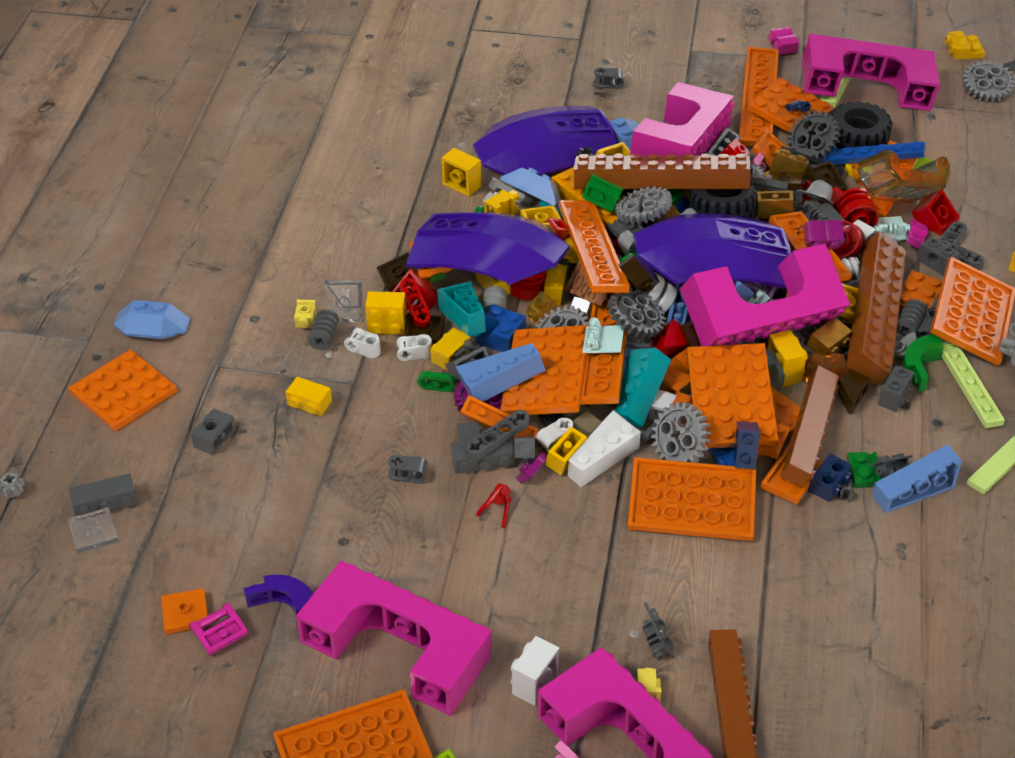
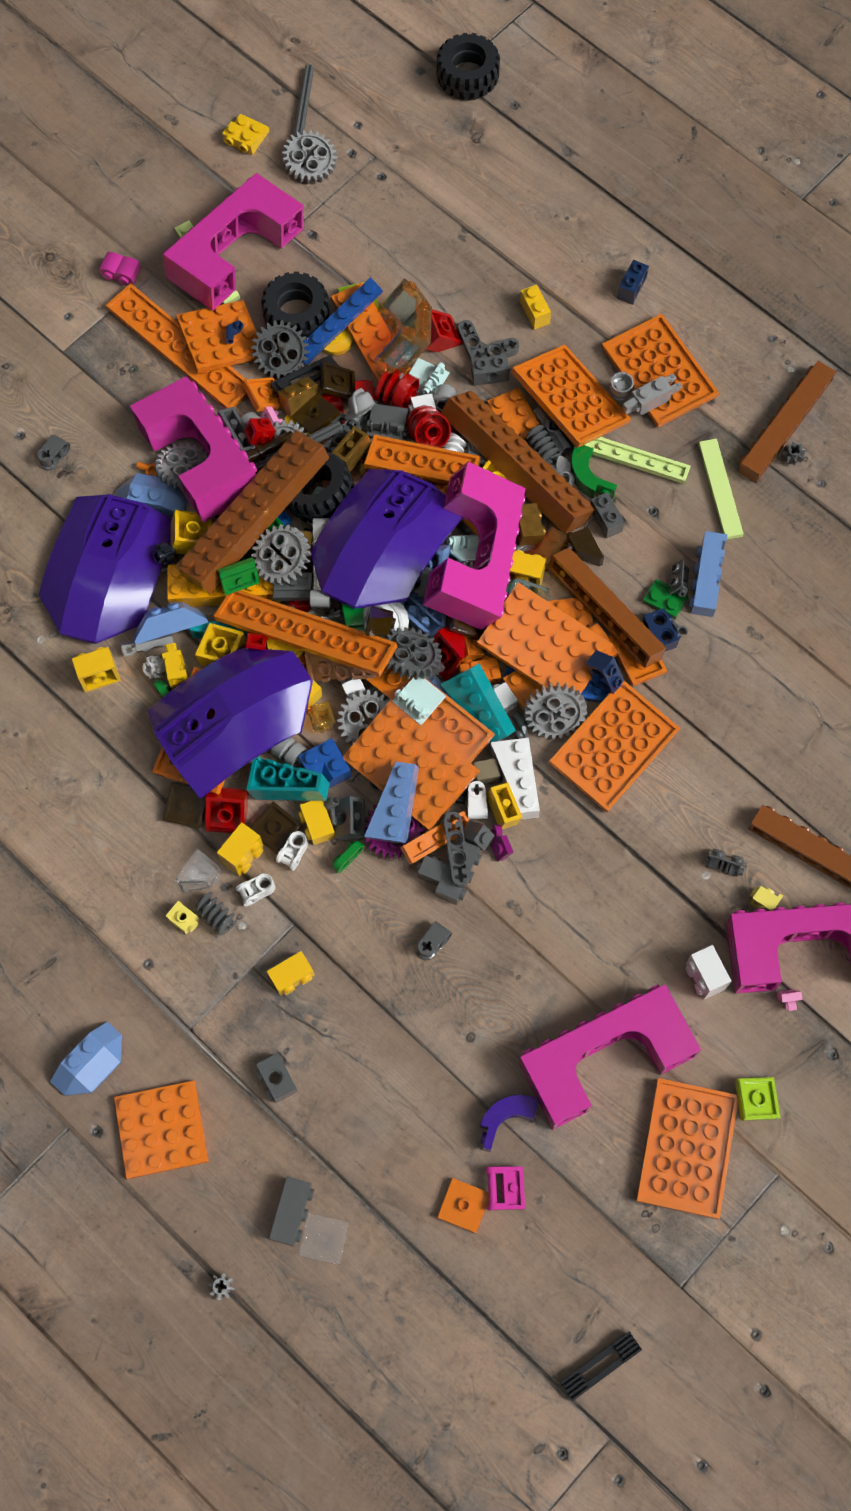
camera: 55 degrees left, 25 degrees up
red beam [400,278,431,327] -> none
red plant [475,483,512,528] -> none
magenta brick [803,220,845,249] -> none
dark pink slope [907,219,928,249] -> none

